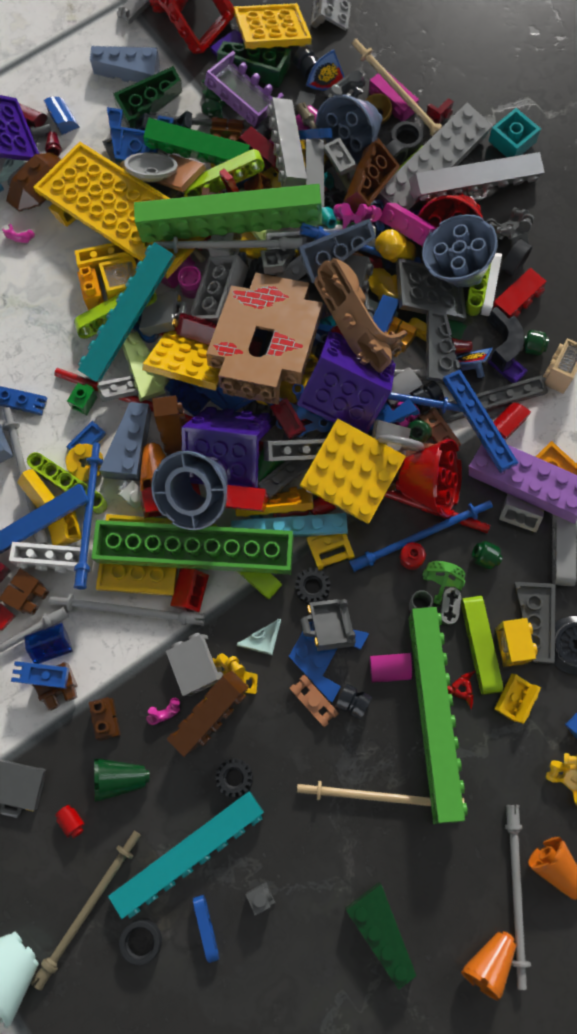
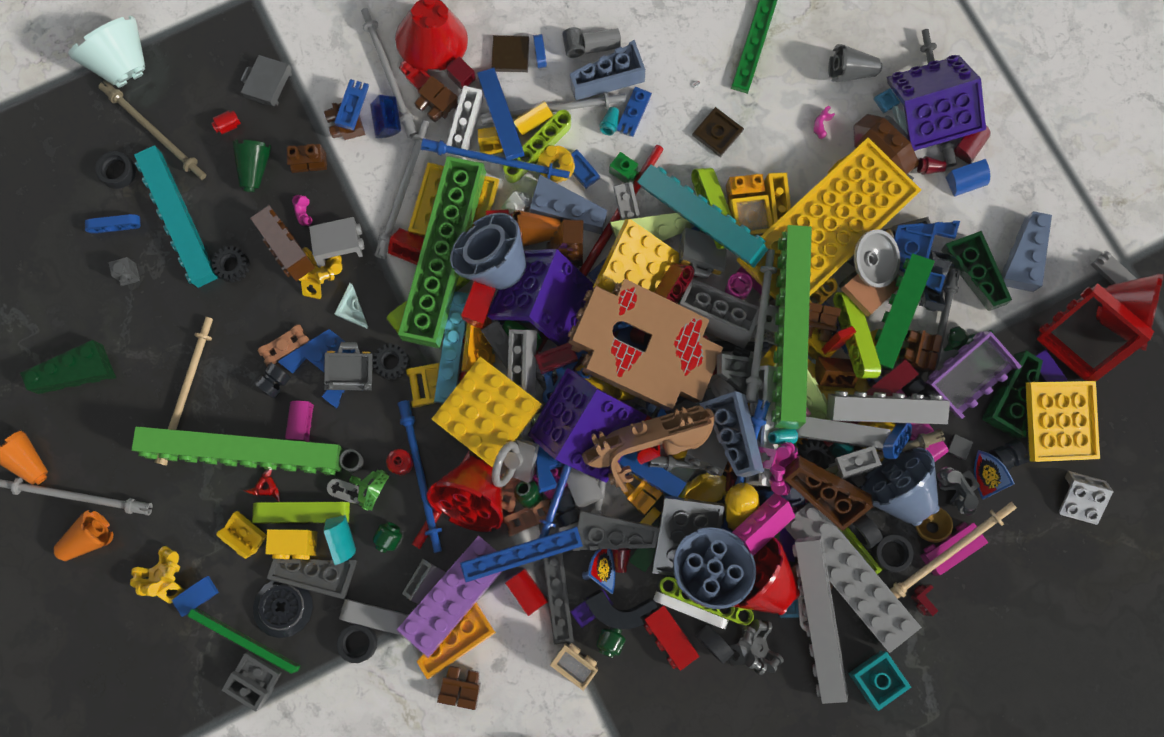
camera: 95 degrees right, 5 degrees up
none -> teal brick [324,515,356,565]
none -> teal cone [599,107,619,136]
none -> dark brown tile [692,107,744,157]

